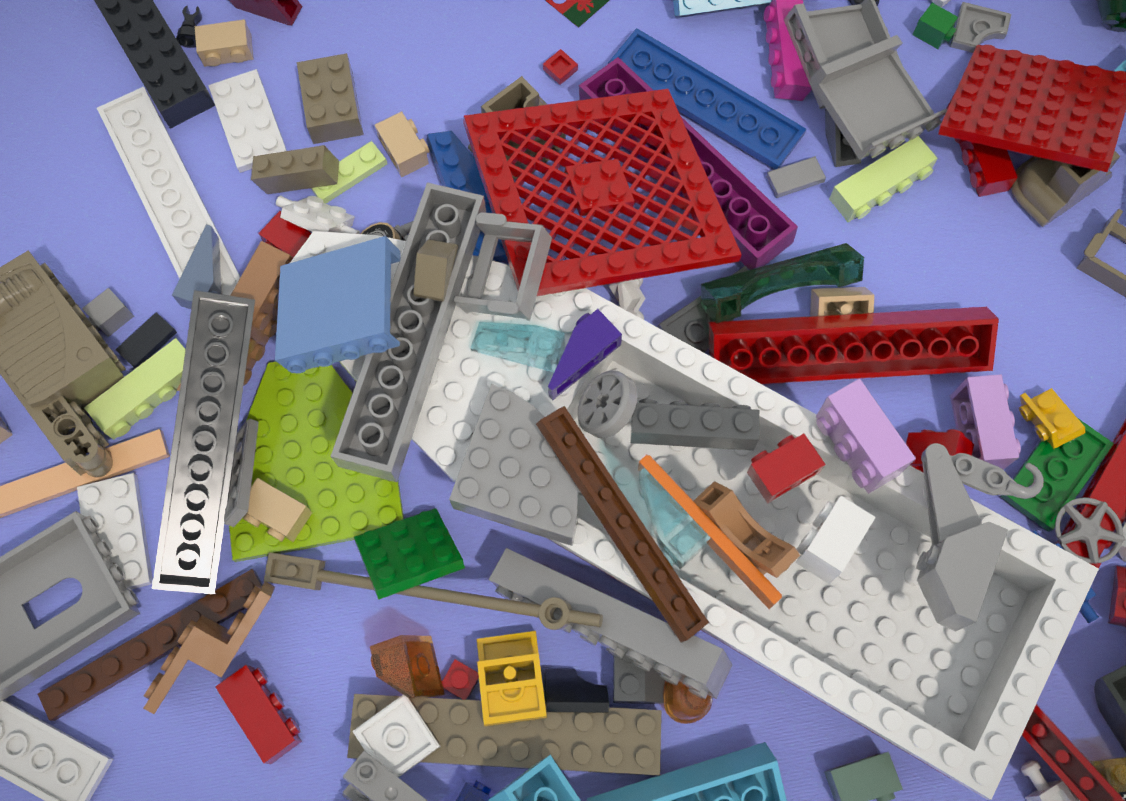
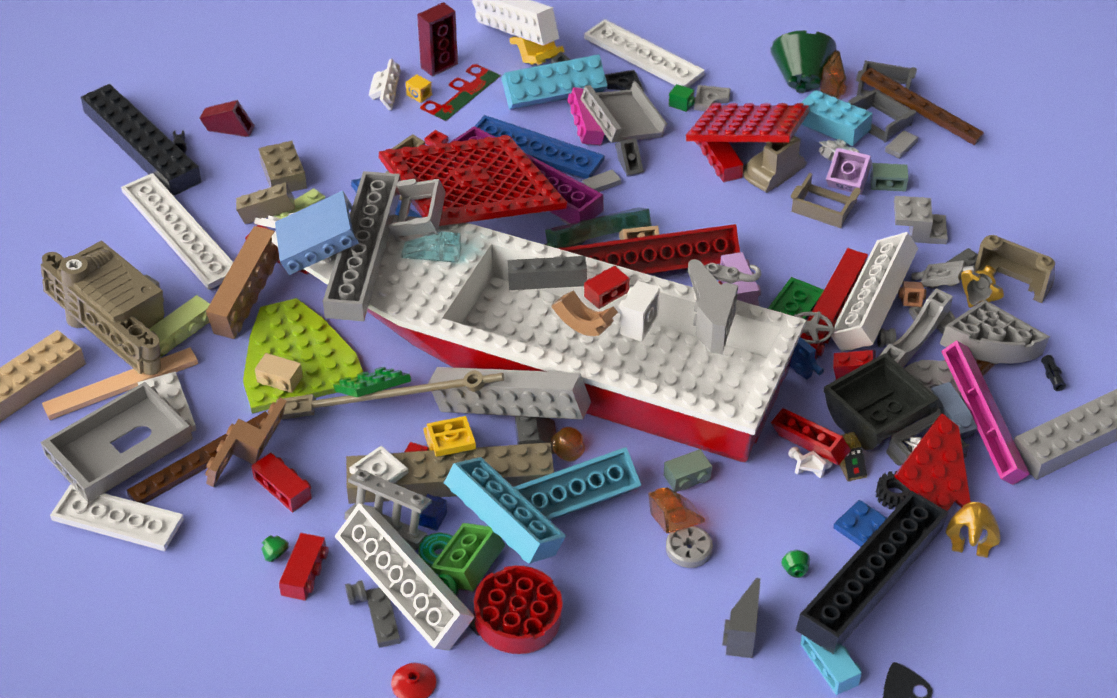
camera: 10 degrees left, 25 degrees down
black tile [115,312,177,369] -> none
brick [152,290,255,594] -> none
sand blue slope [172,224,221,309] -> none
tan brick [195,19,254,67] -> none
white plate [208,69,287,173] -> none
light grey tile [224,418,259,527] -> none
clear orange slope [370,635,445,699] -> none
tan brick [374,111,430,178] -> none
dark tan slope [414,239,458,302] -> none
light grey brick [449,384,578,546] -> none
reddish brown plate [536,406,709,643] -> none
black tile [545,669,609,713] -> none
dark purple slope [548,309,622,401] -> none
light grey wheel [577,370,637,438] -> none
orange tile [638,455,782,610] -> none
clear light blue slope [639,468,711,570] -> none
light grey panel [808,35,947,160] -> none
lavender brick [816,378,916,494] -> none
yellowish green brick [829,136,938,222] -> none
yellow bracket [1019,388,1085,449] -> none

